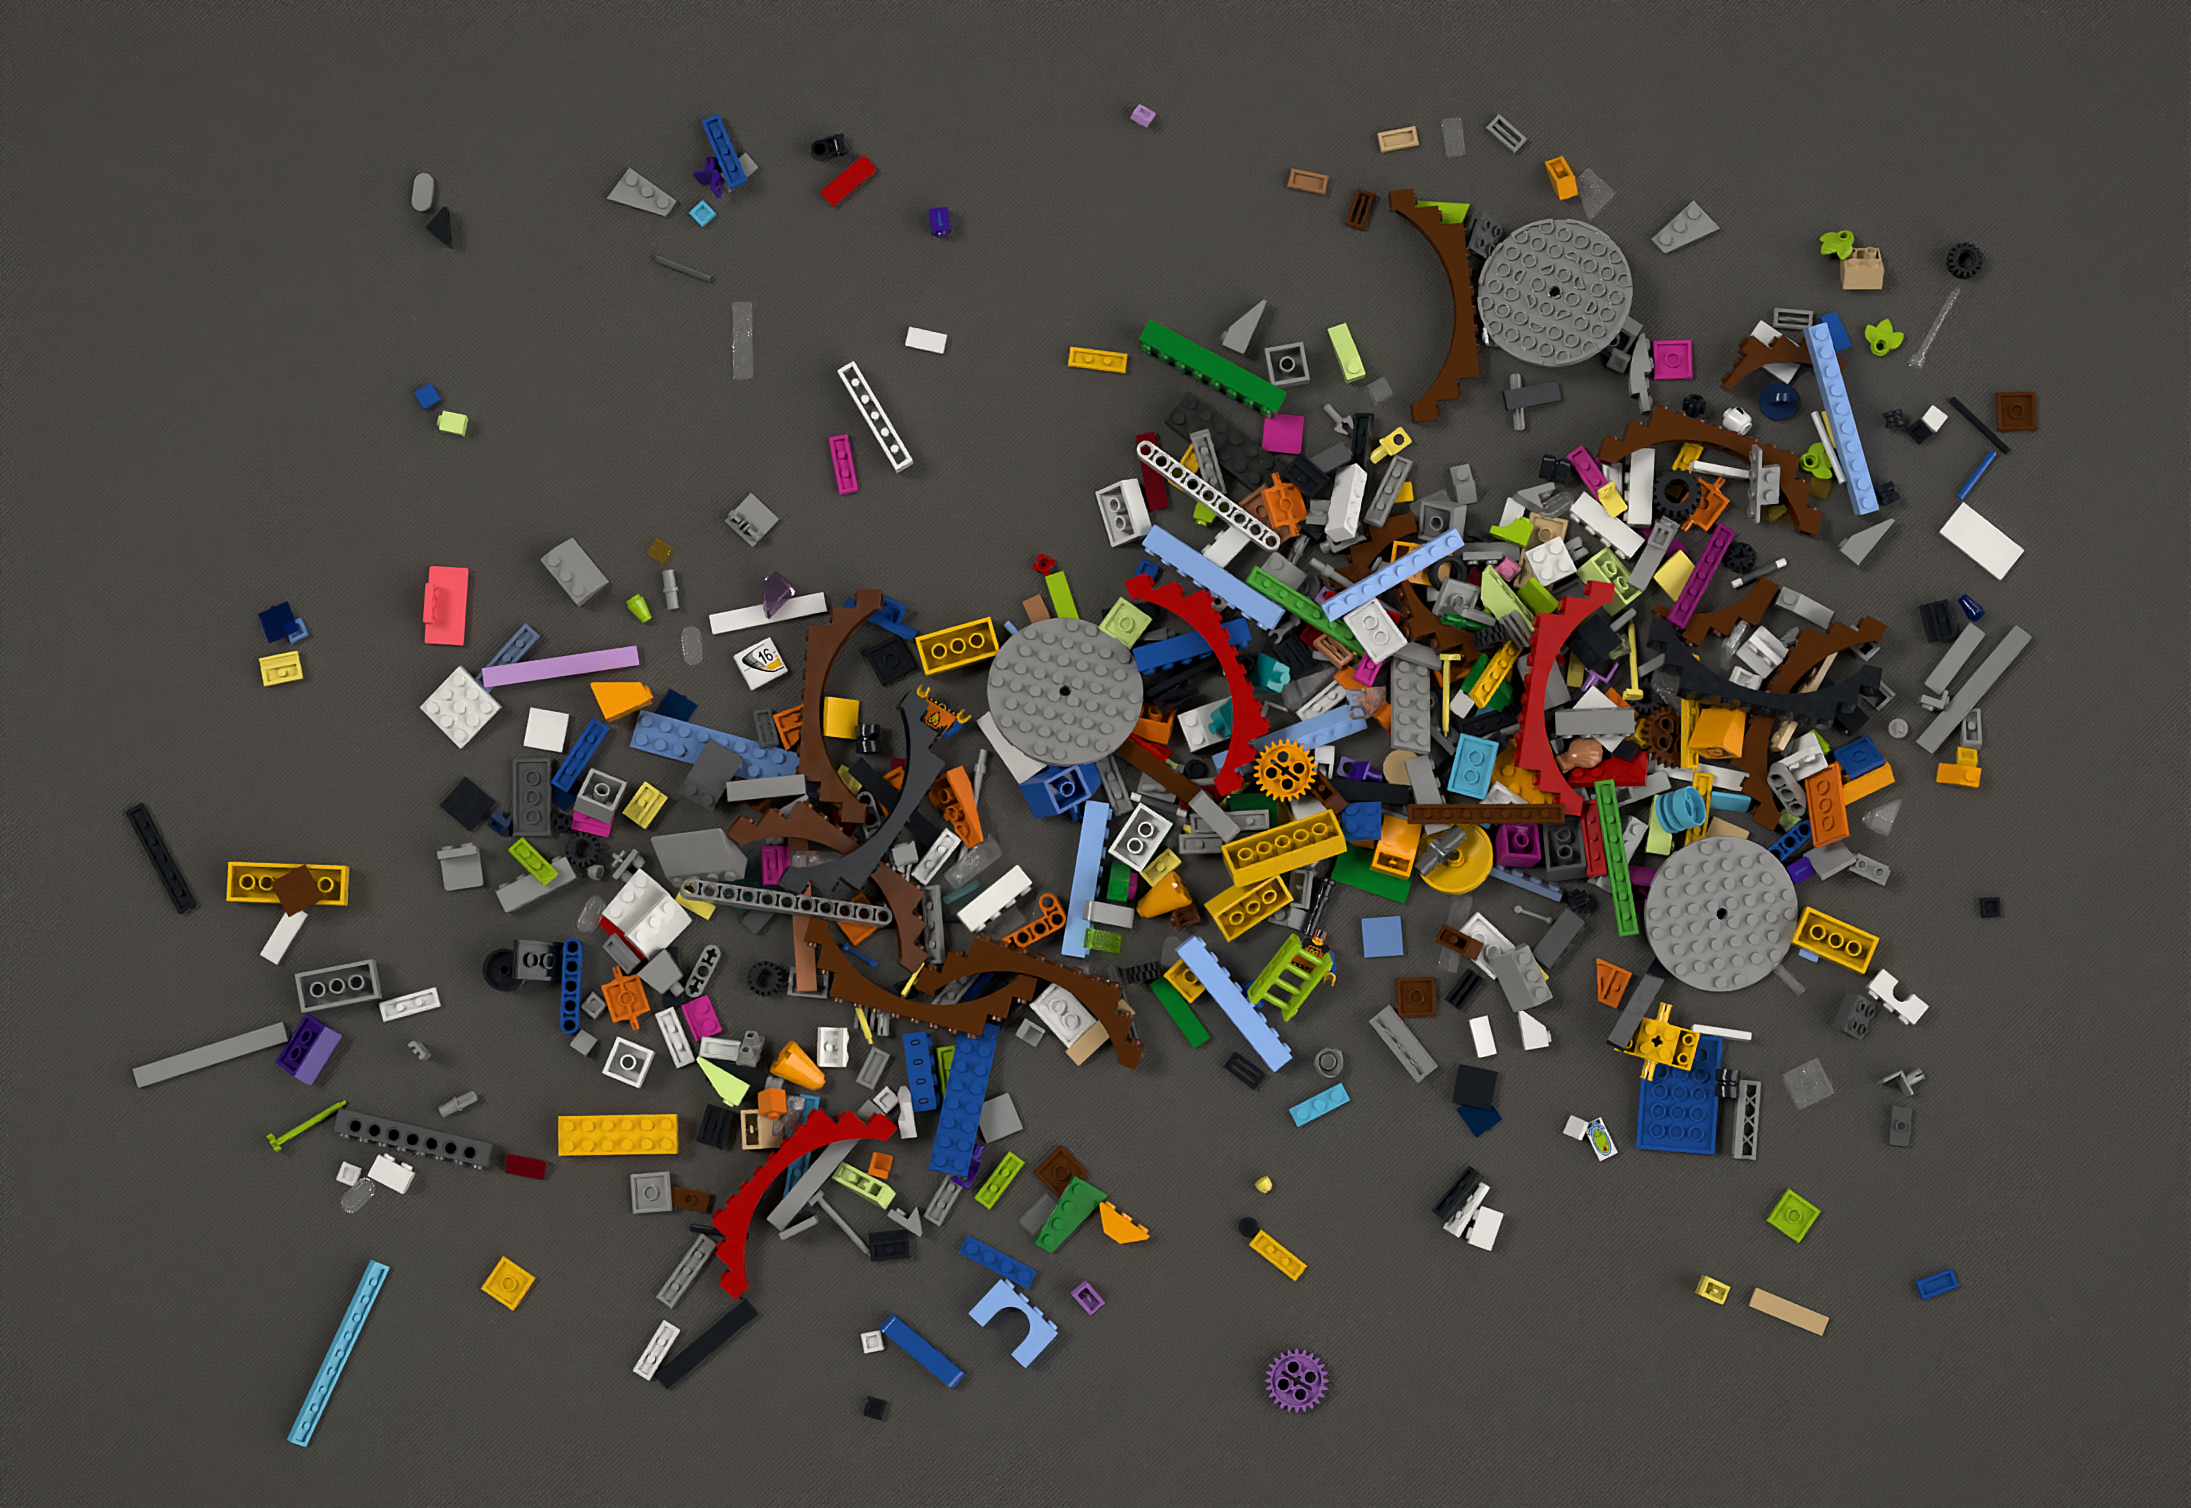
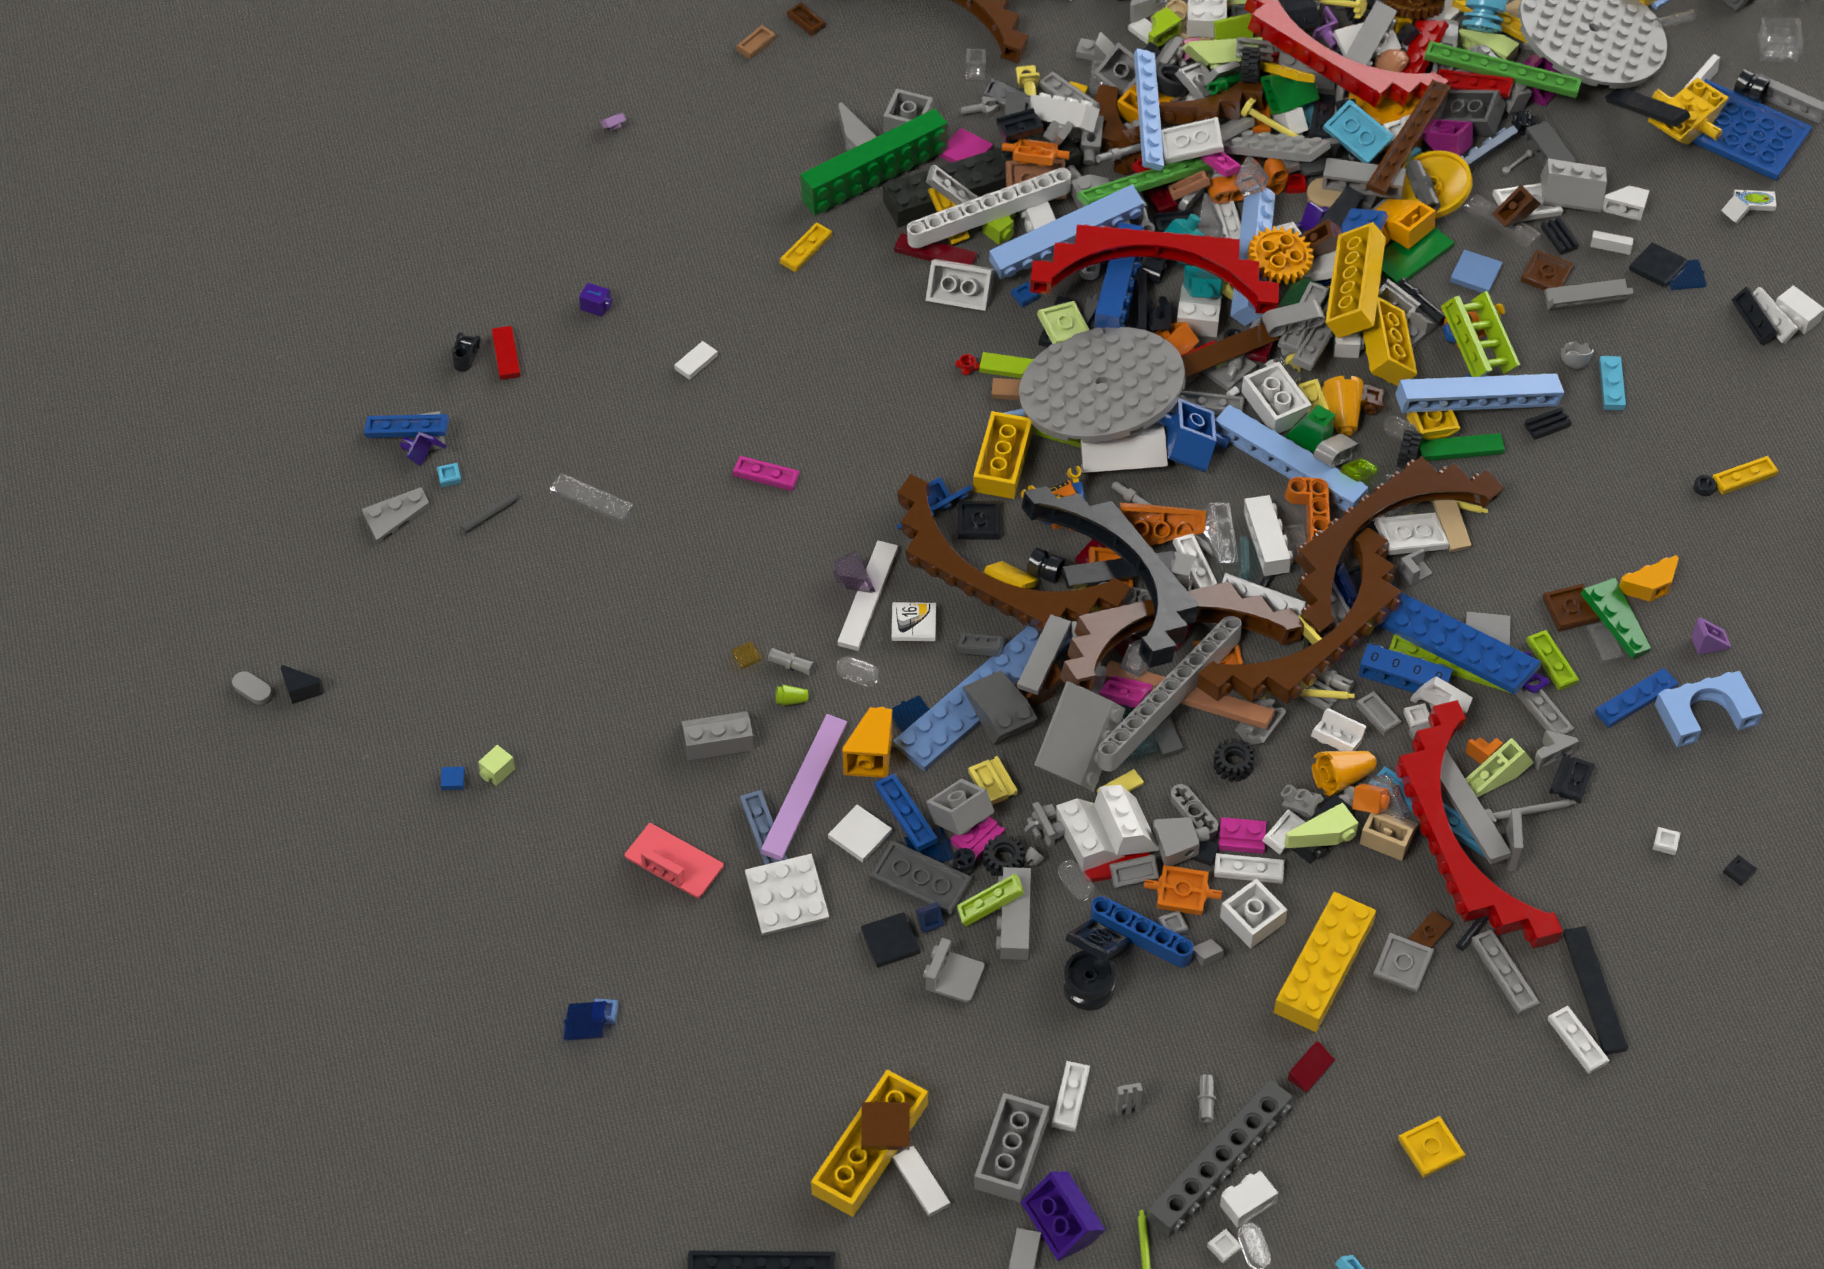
camera: 60 degrees left, 30 degrees down
light yellow plate [259,651,304,687] -> none
black plate [696,1104,735,1149] -> none
light grey hinge [725,493,779,547] -> none
orange wing [773,704,804,750] -> none
white brick [837,361,914,473] -> none
blue beam [879,1313,965,1389] -> none
light yellow hinge [1255,1176,1272,1193] -> none
yellowish green slope [1327,323,1365,384] -> none
orange wing [1596,958,1632,1009] -> none

